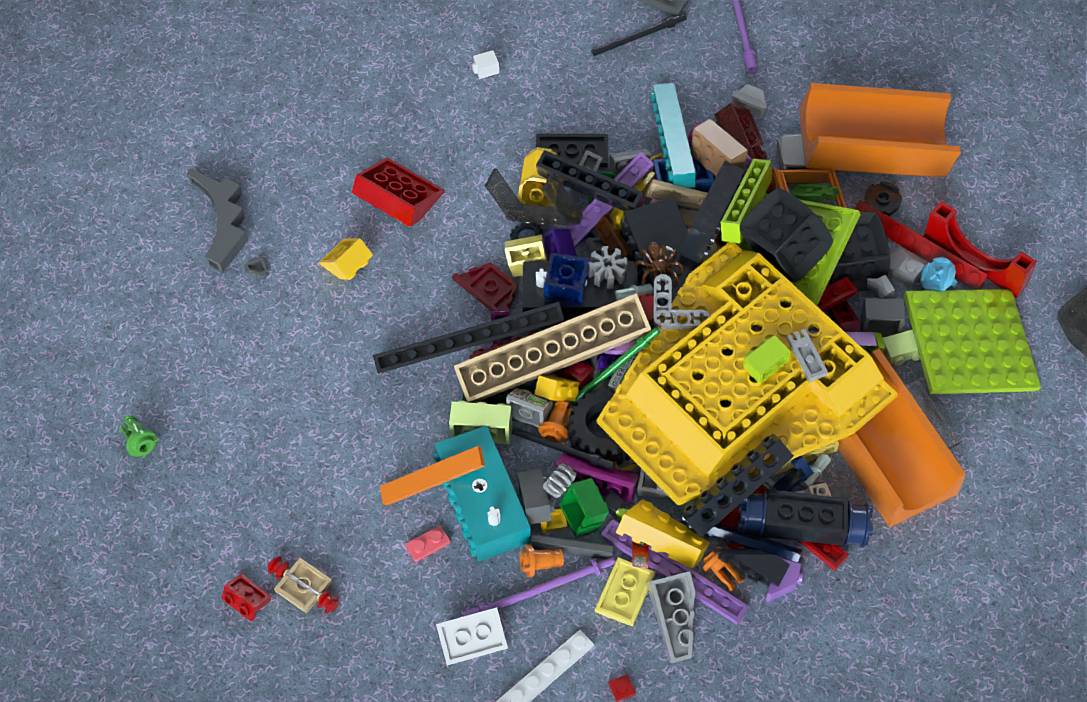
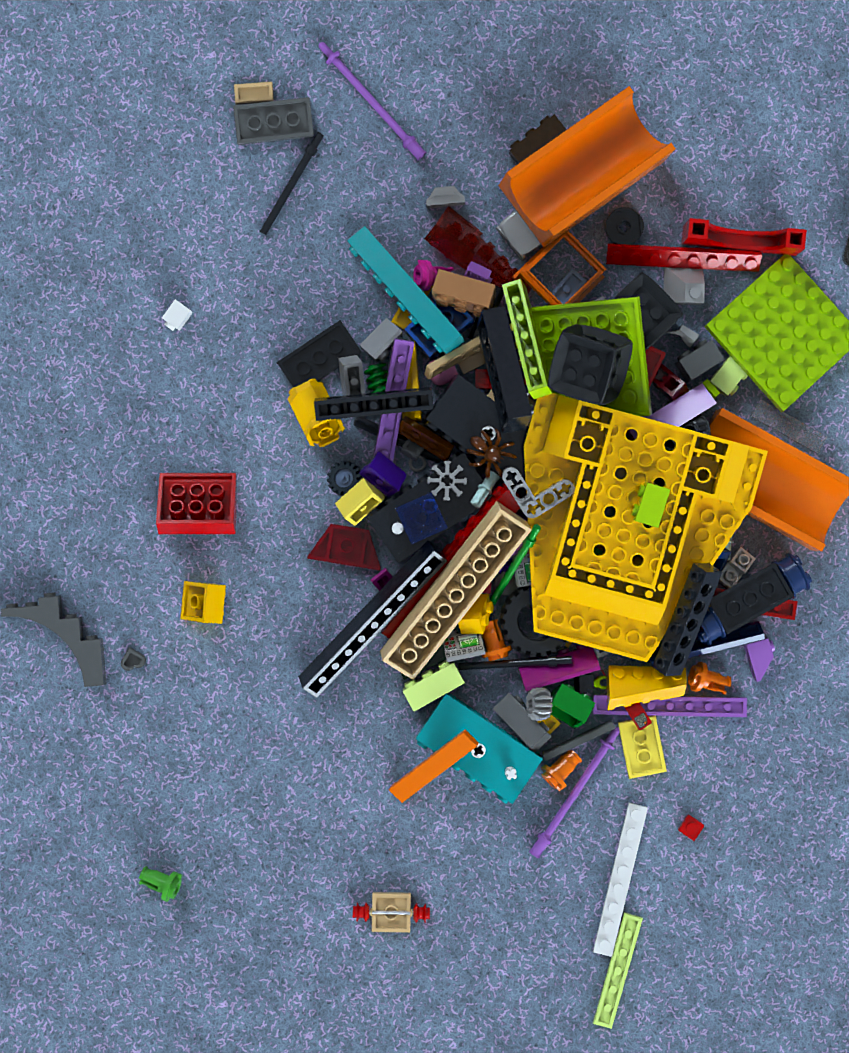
camera: 40 degrees left, 30 degrees up
red bracket [222,573,272,621] -> none
coral plate [405,525,450,562] -> none
white plate [436,607,508,665] -> none
clear smoke windscreen [484,168,583,226] -> none
light grey wedge [647,571,695,663] -> none
black slope [712,548,790,587] -> none
light grey hinge [786,328,828,383] -> none
bright green plate [790,184,840,202] -> none
medium azure tile [920,257,958,292] -> none

